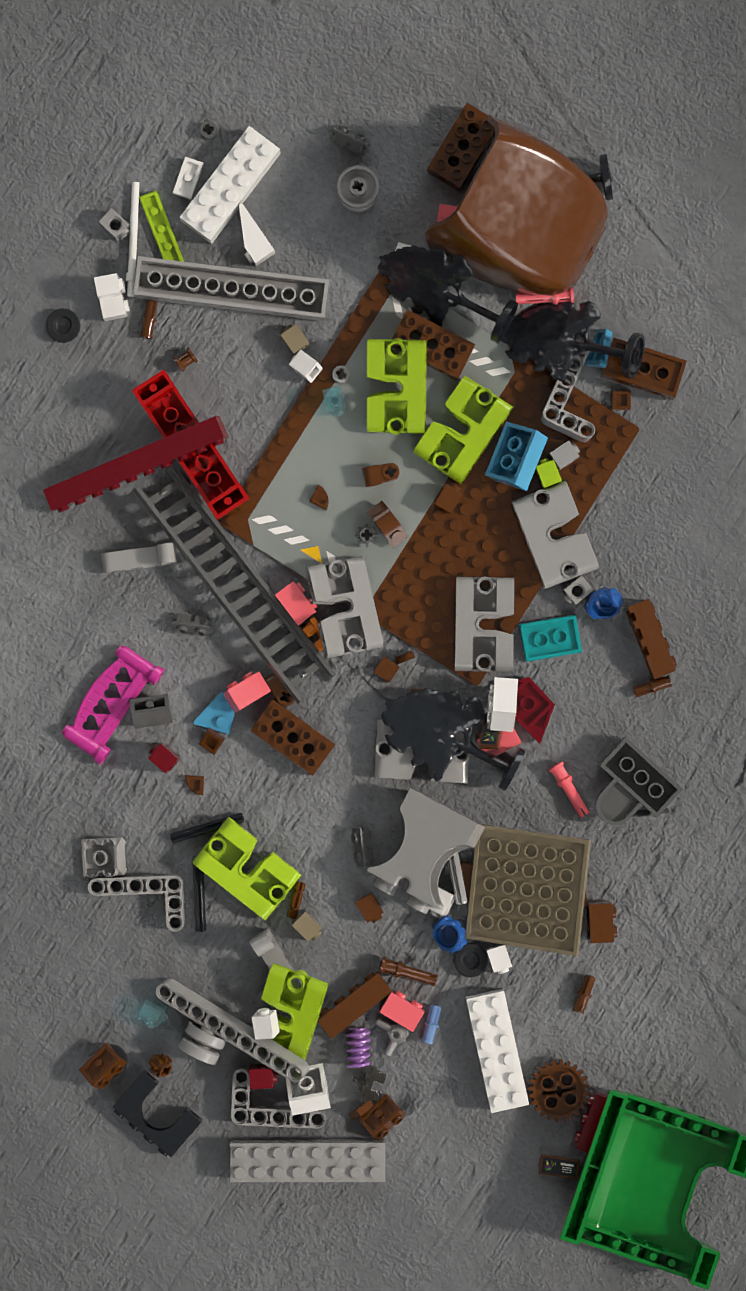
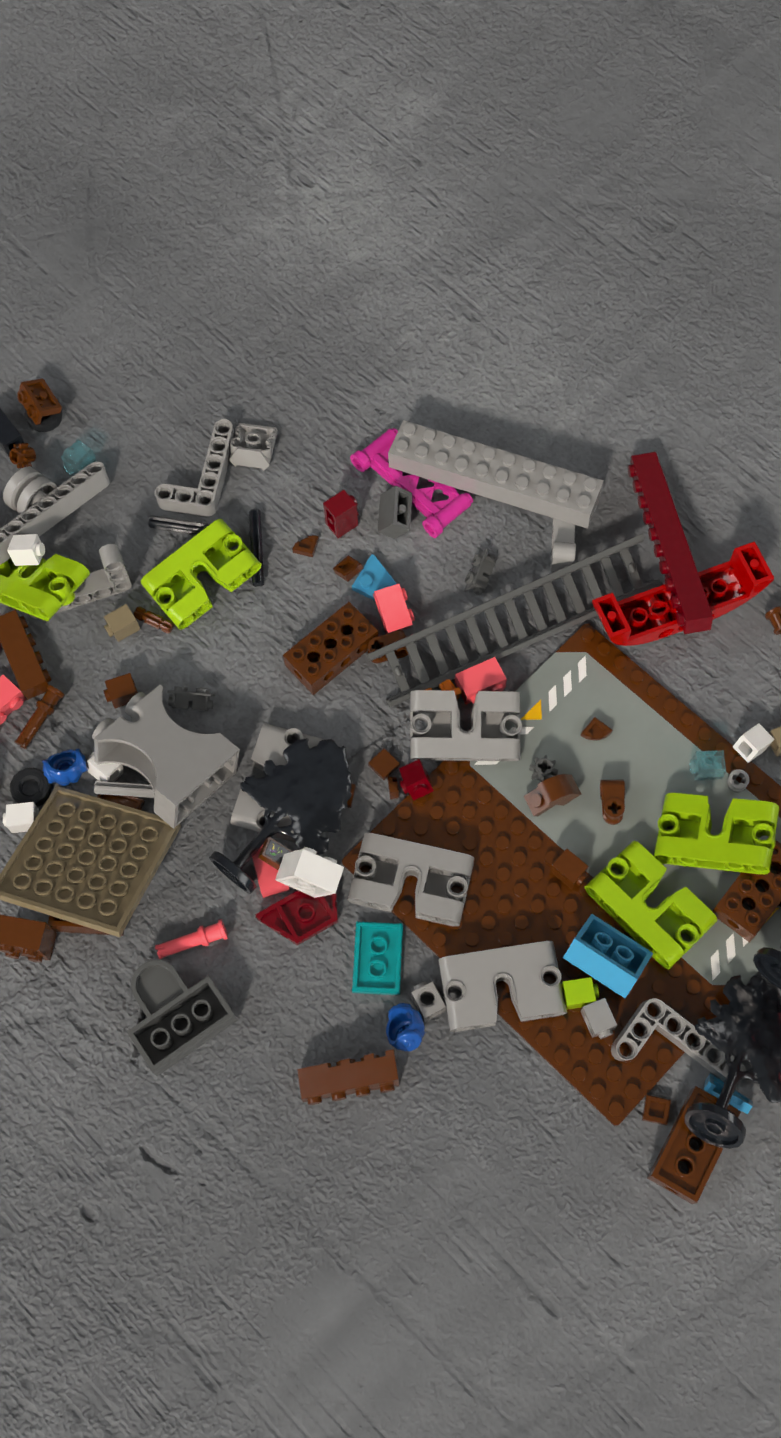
camera: 105 degrees right, 20 degrees down
reddish brown axle [633,675,672,697] -> none
none -> light grey brick [388,420,604,529]
none -> dark red brick [399,759,434,801]

